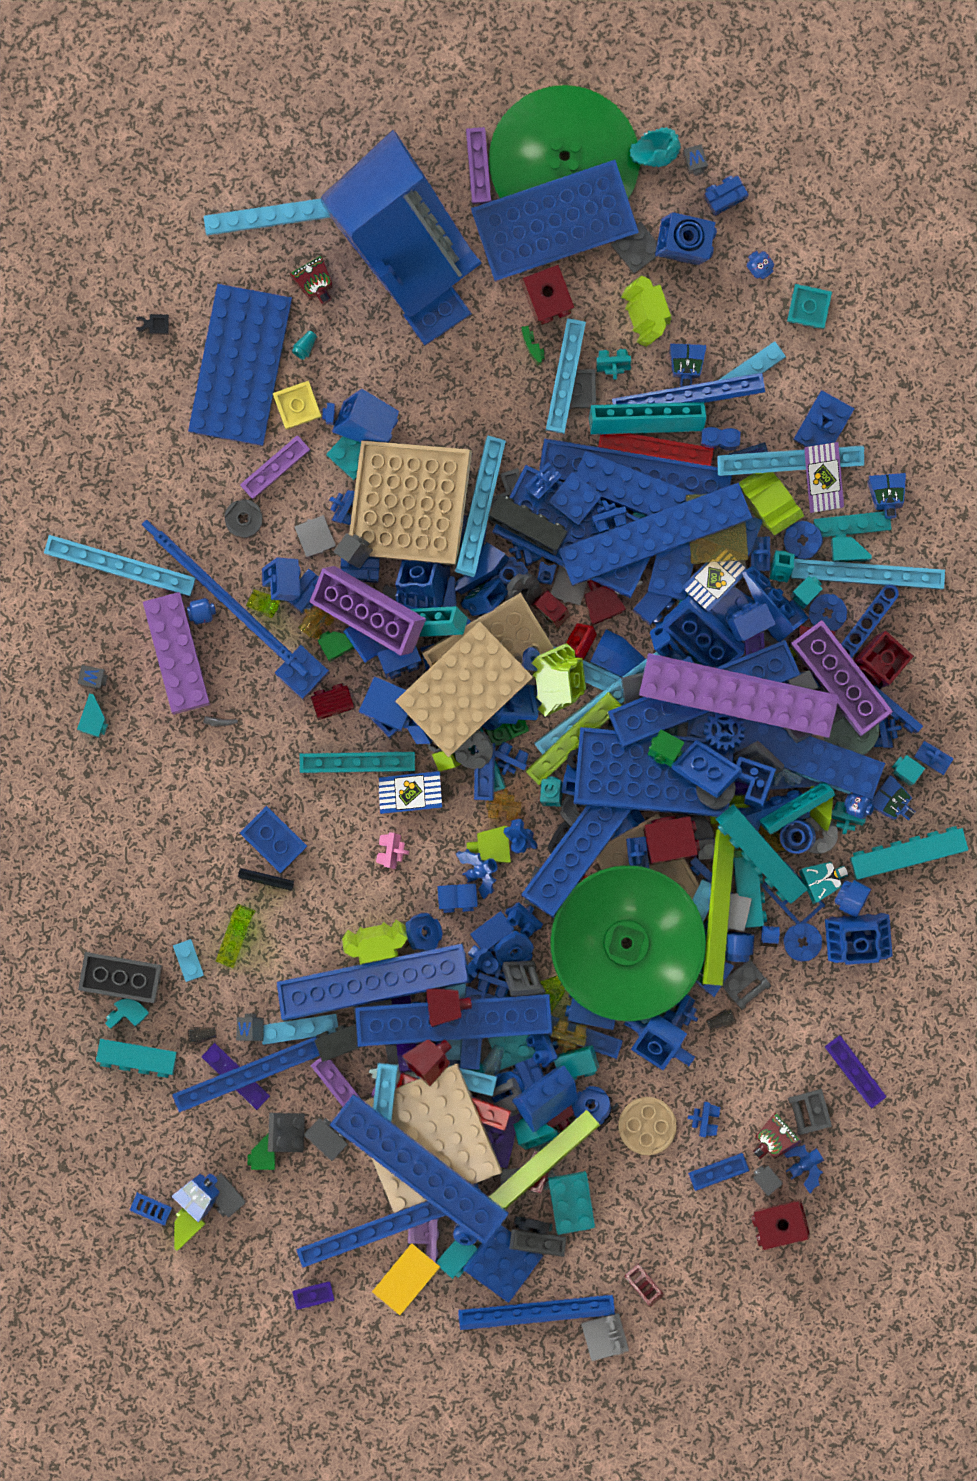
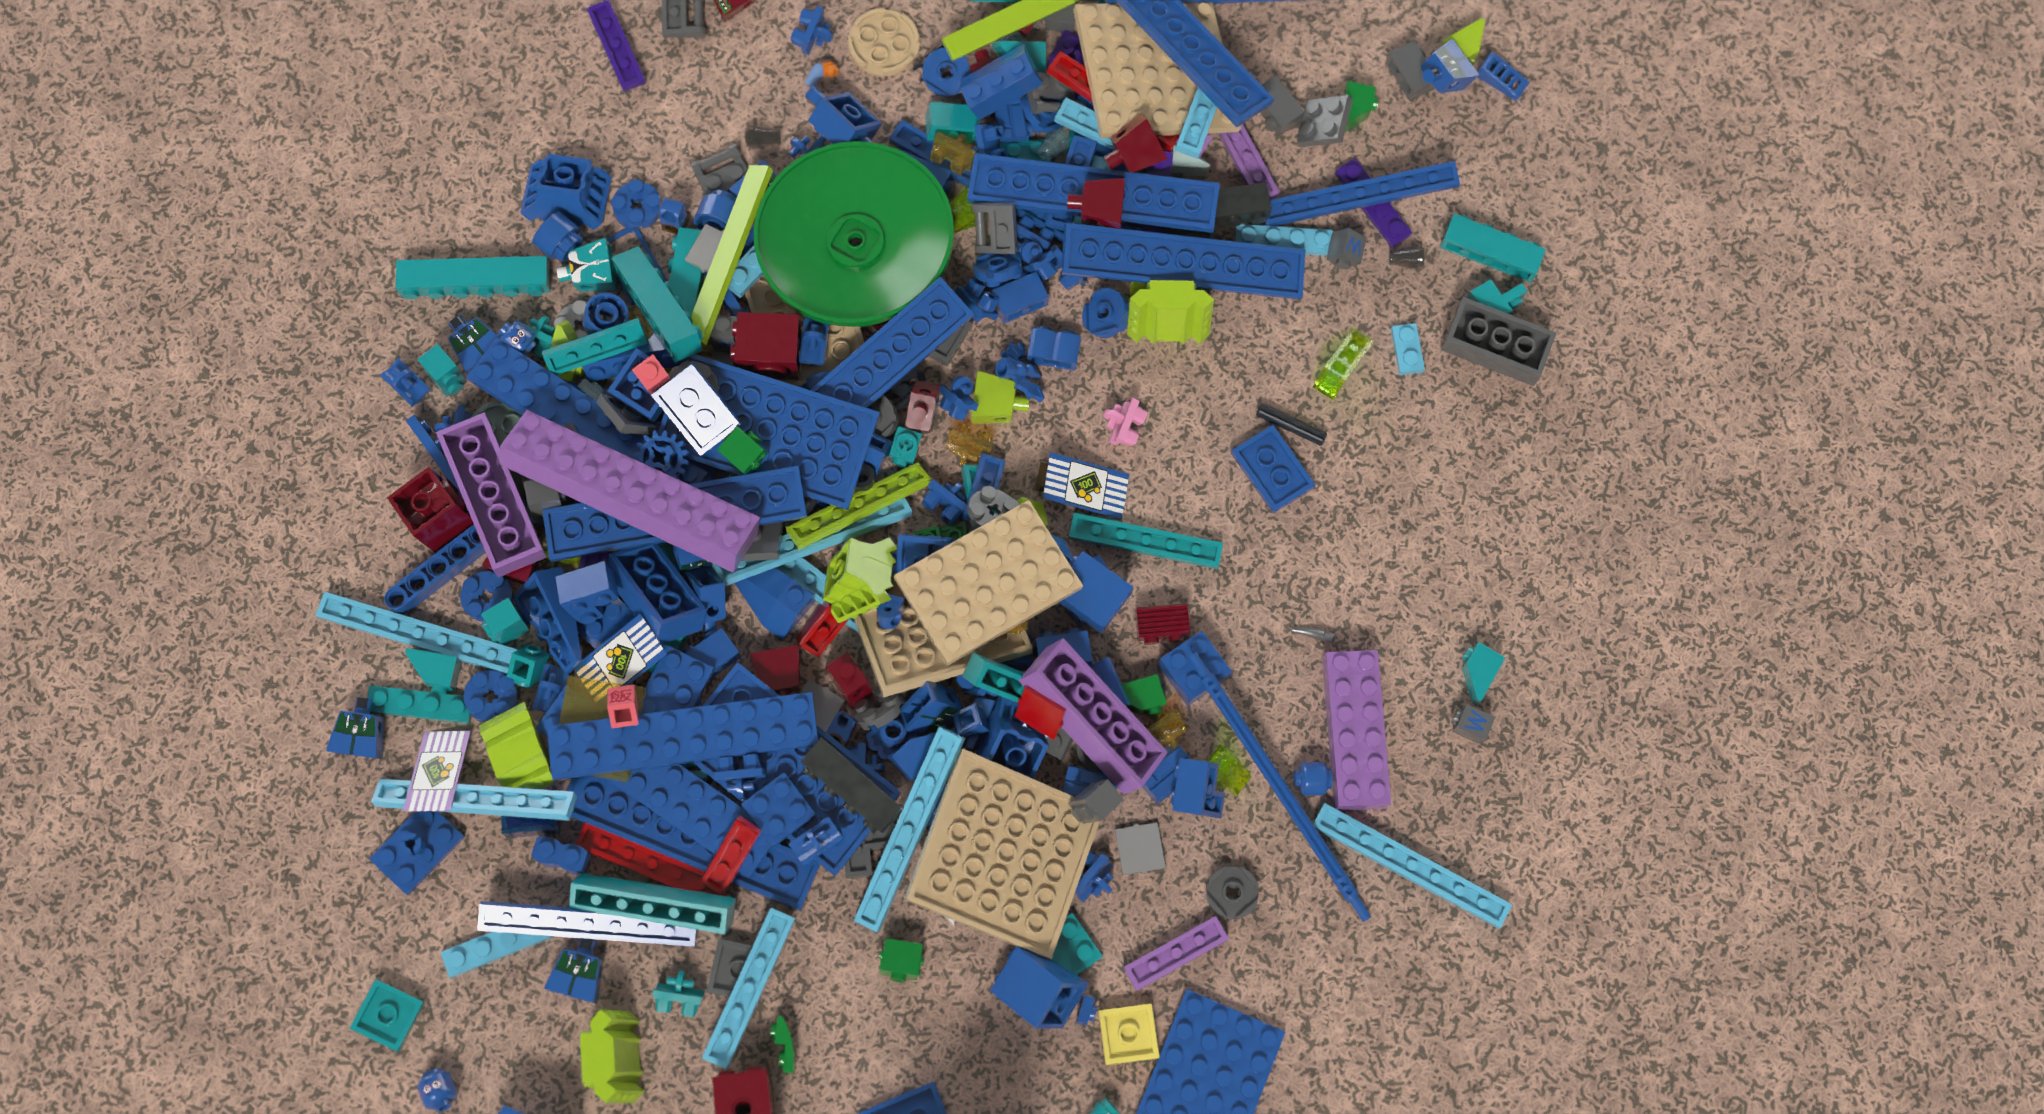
camera: 170 degrees left, 10 degrees down
none -> coral brick [607,685,638,728]
none -> coral brick [632,355,671,395]
none -> red tile [700,816,762,896]
none -> arm [804,61,839,87]
none -> green head [878,938,925,983]
none -> torso [905,380,941,432]
none -> blue slope [952,703,989,737]
none -> red piece [1015,685,1066,740]

